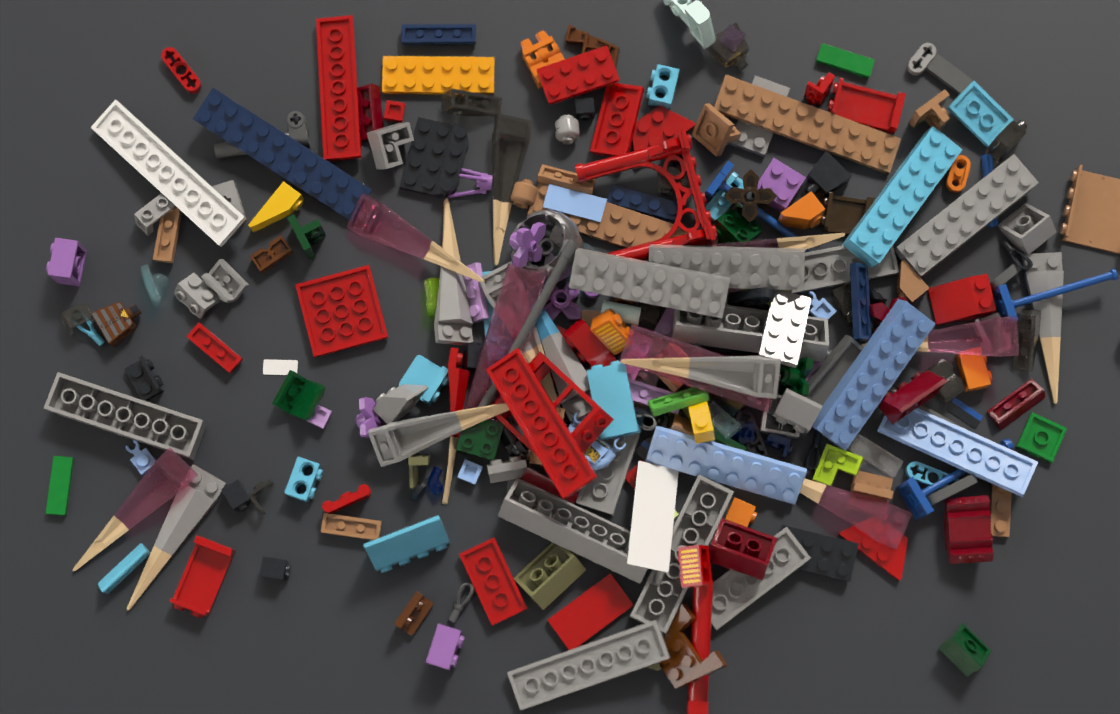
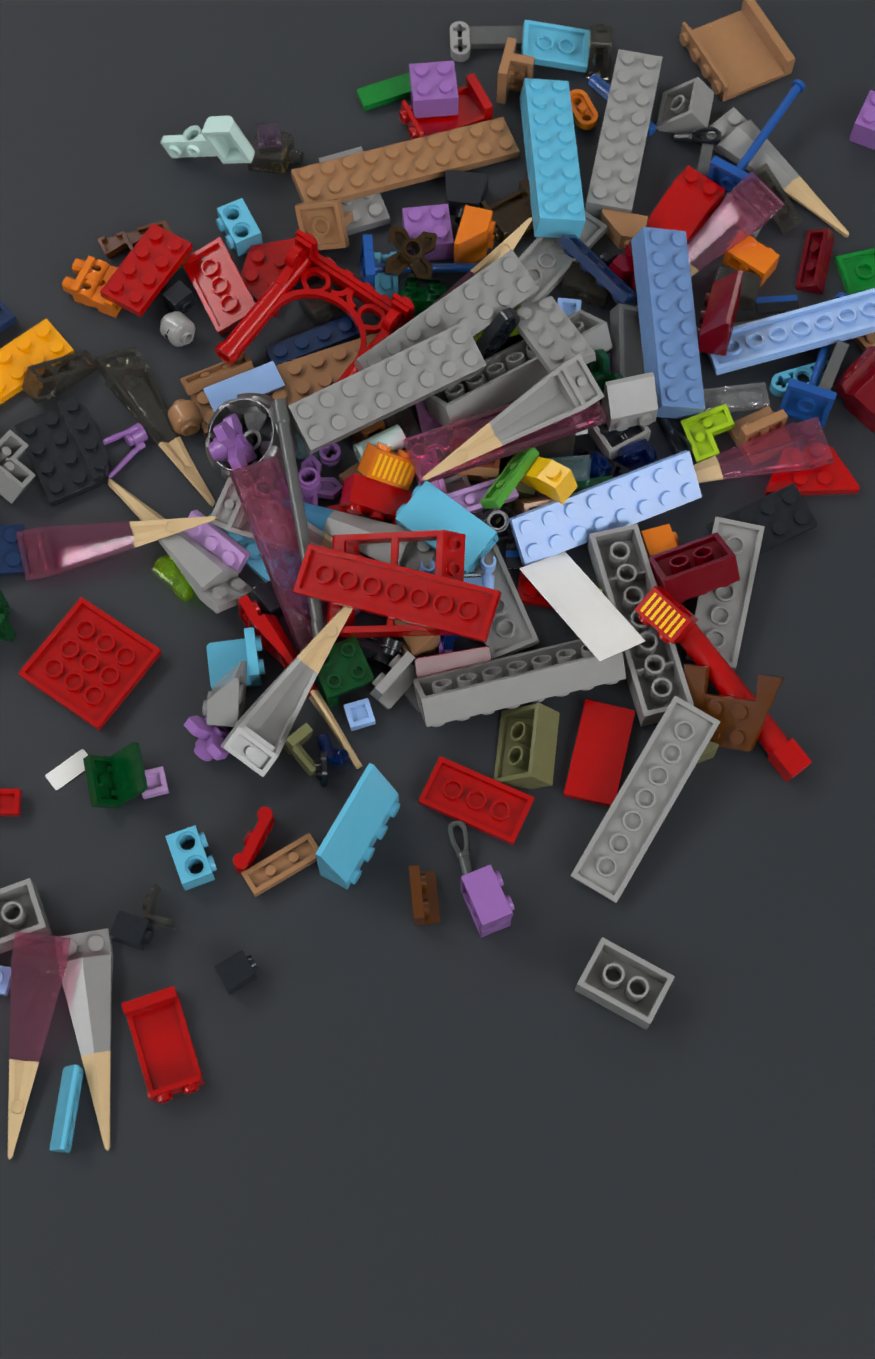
camera: 40 degrees left, 10 degrees down
red bracket [804,72,835,107] -> none
none -> medium lavender brick [409,61,458,118]

